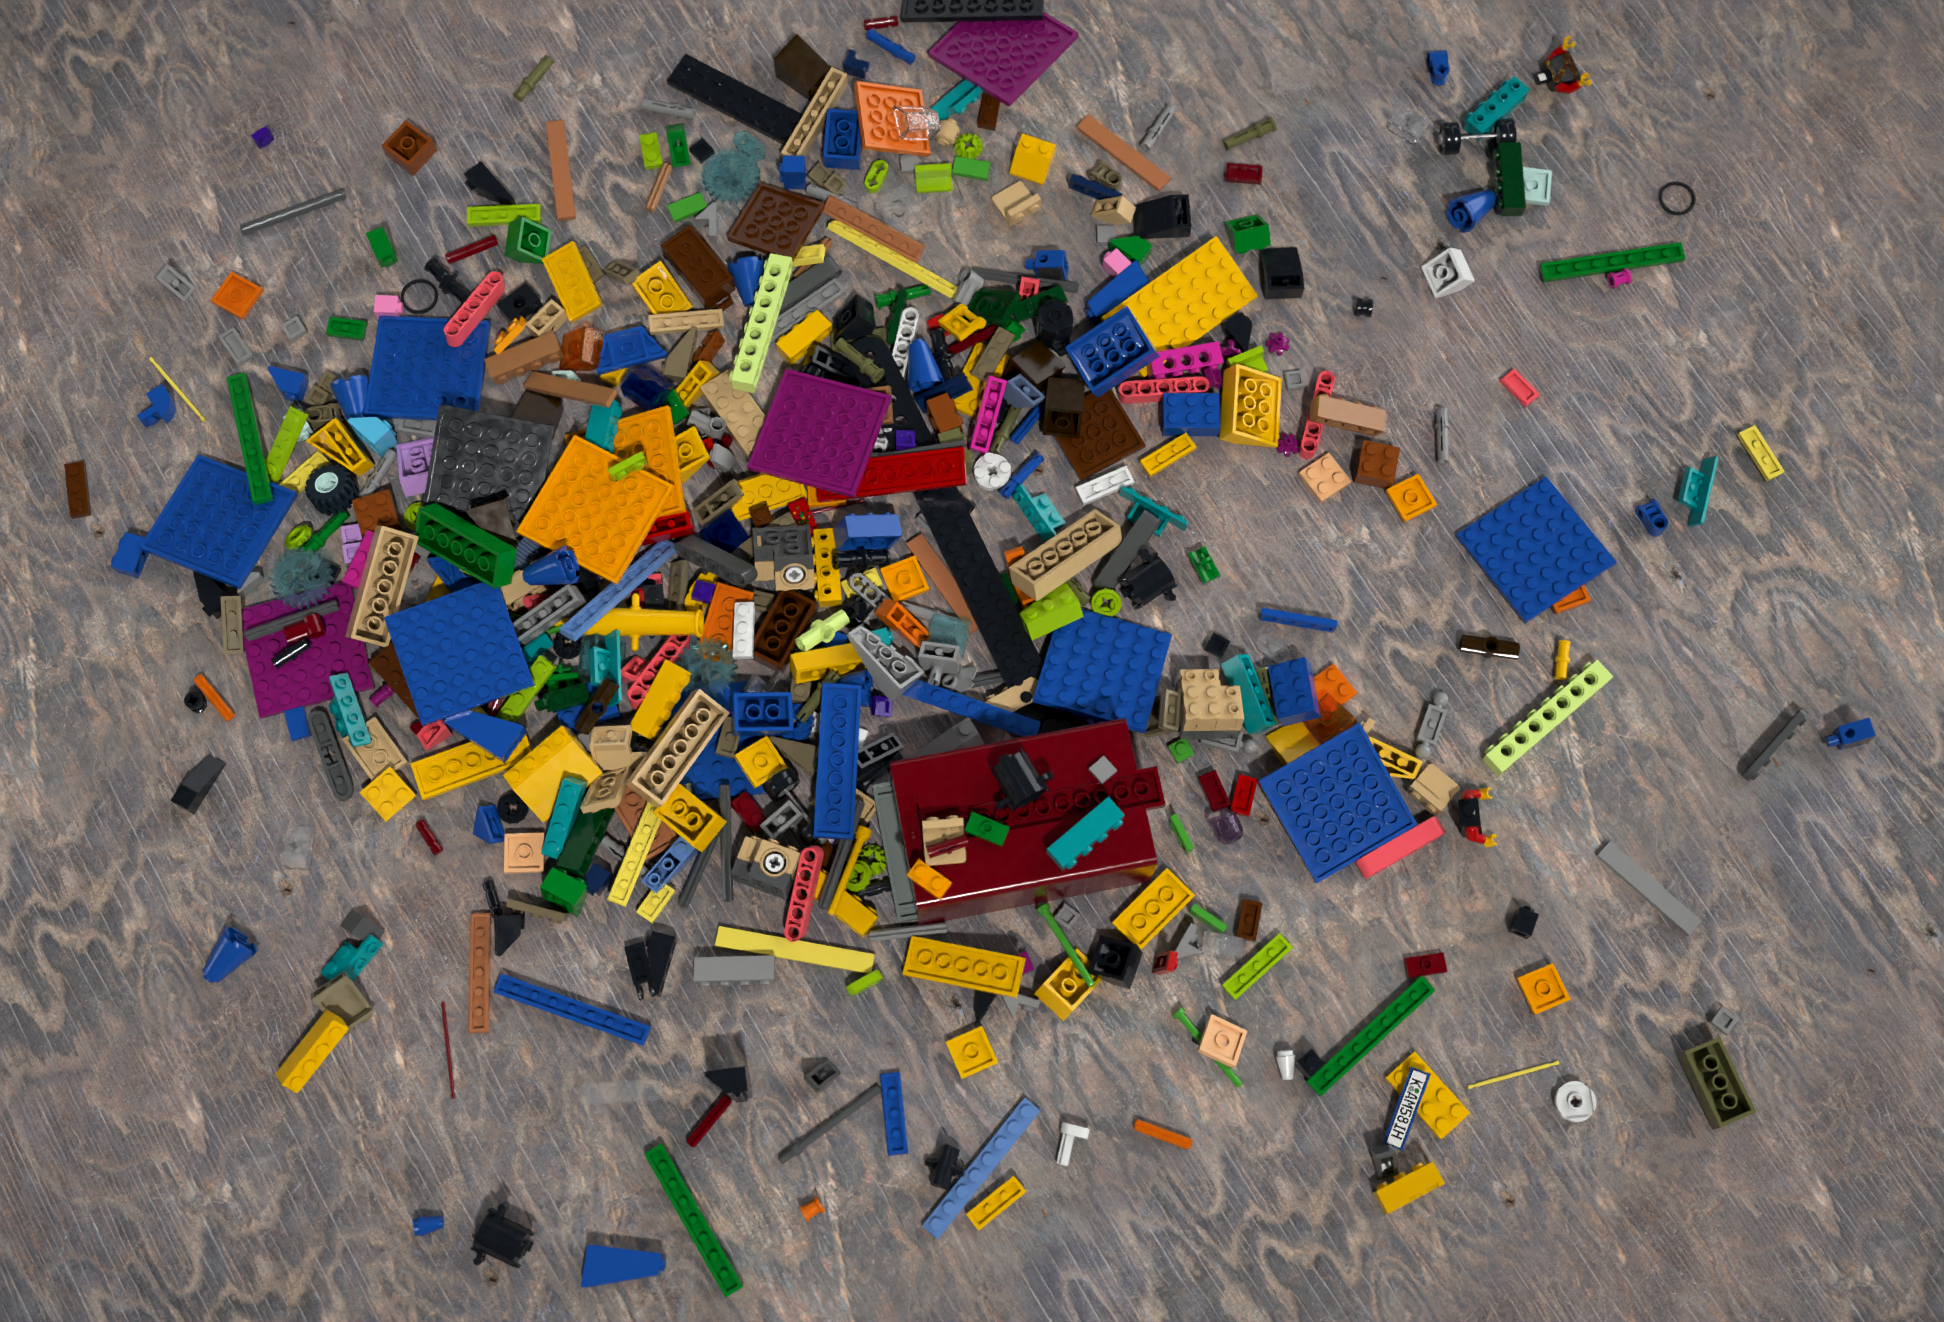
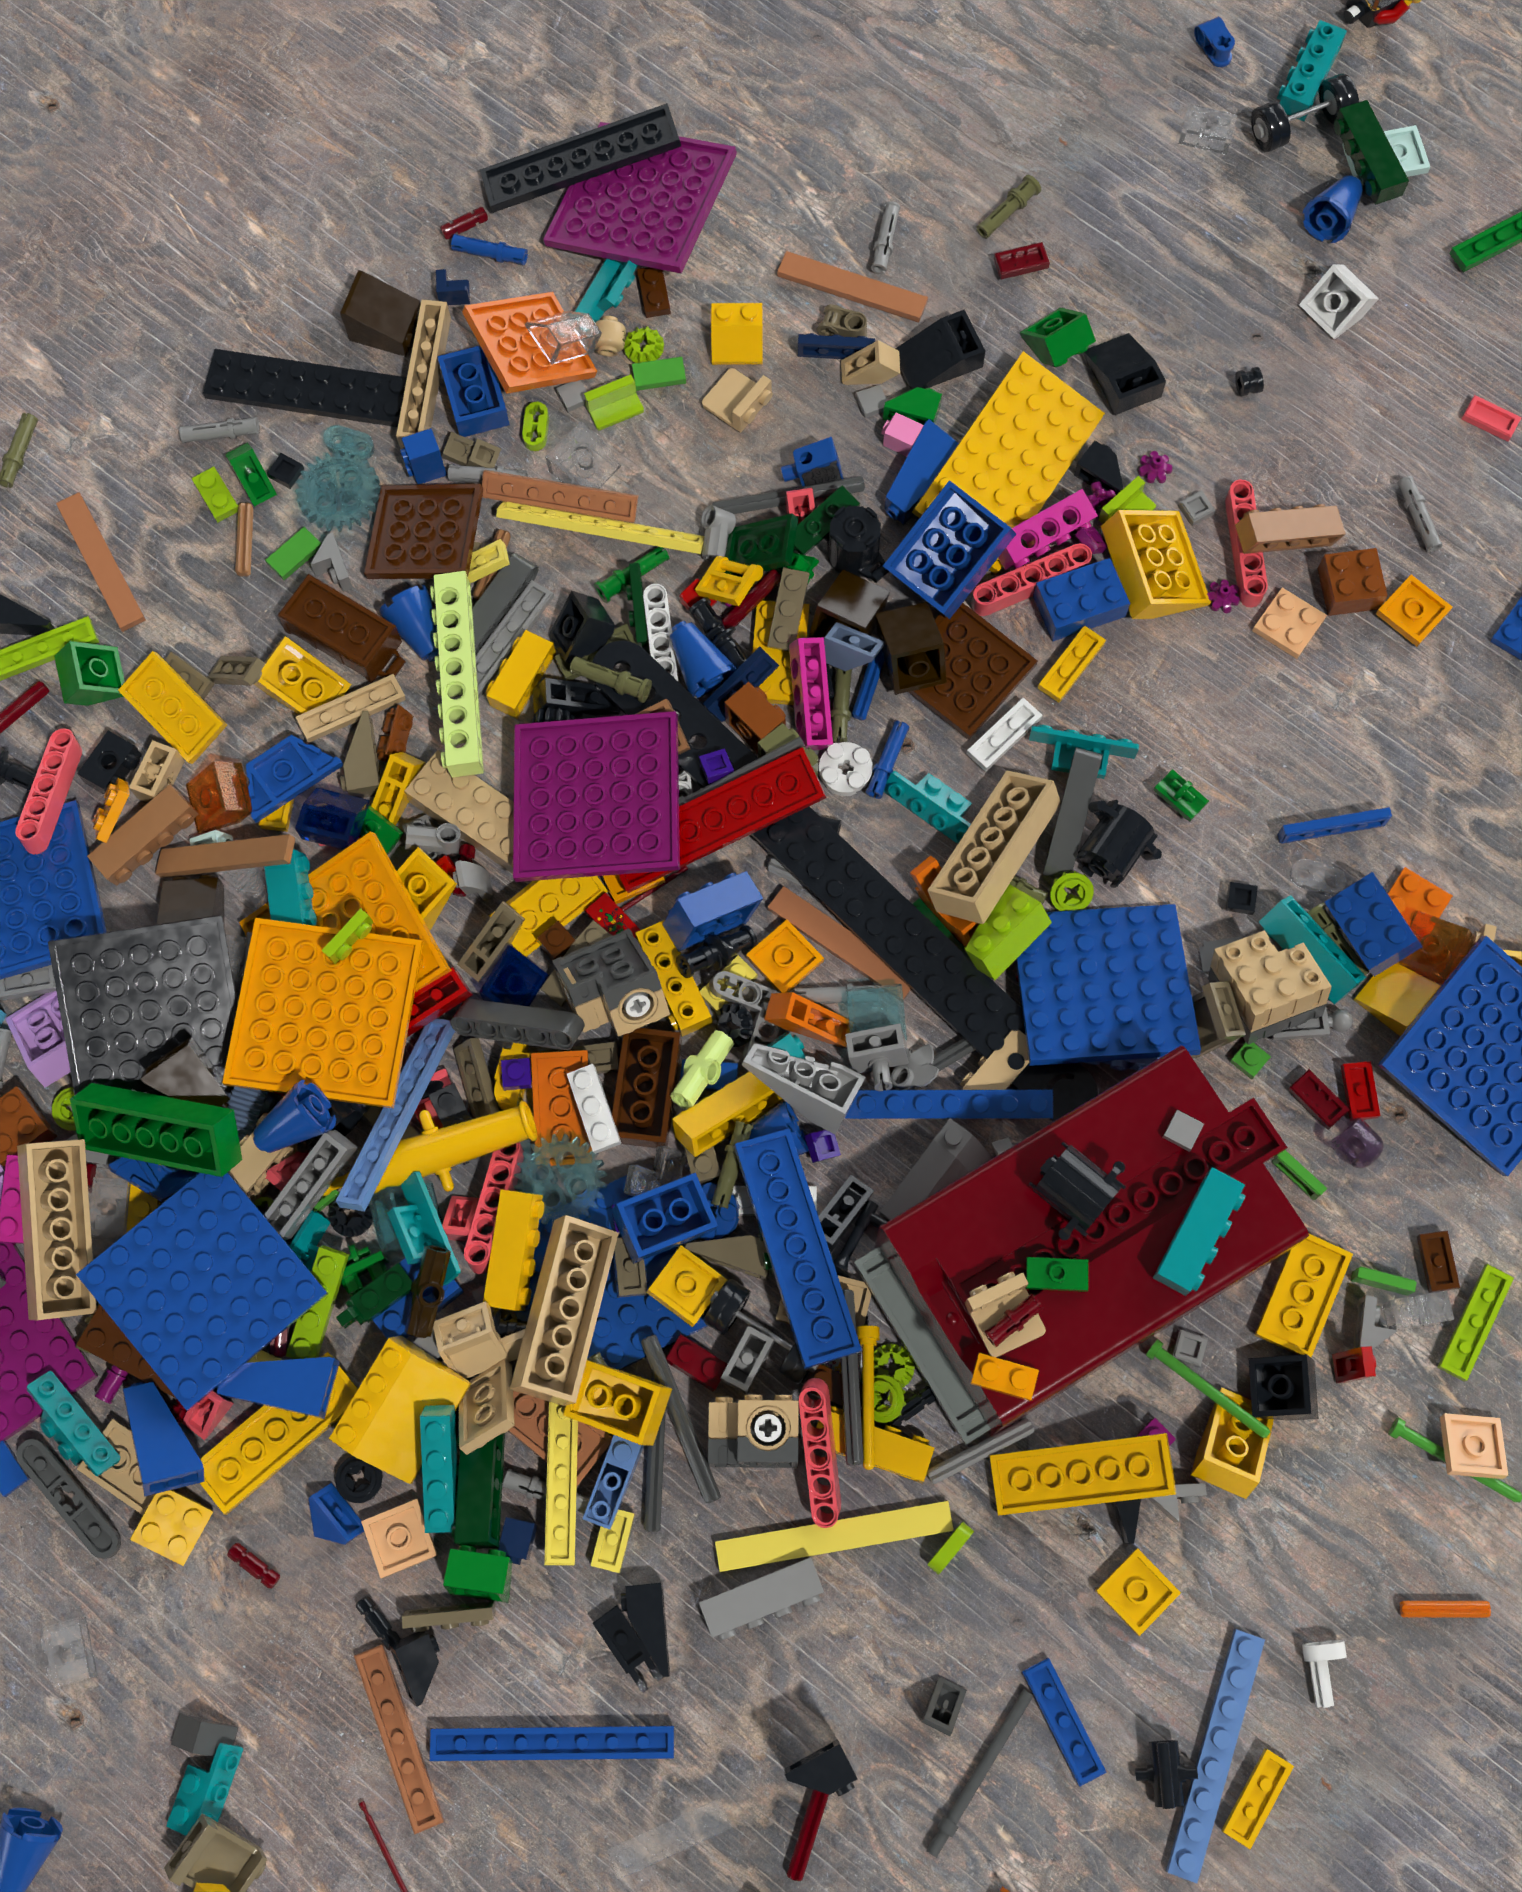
camera: 15 degrees left, 0 degrees up
none -> blue slope [123,1382,205,1497]

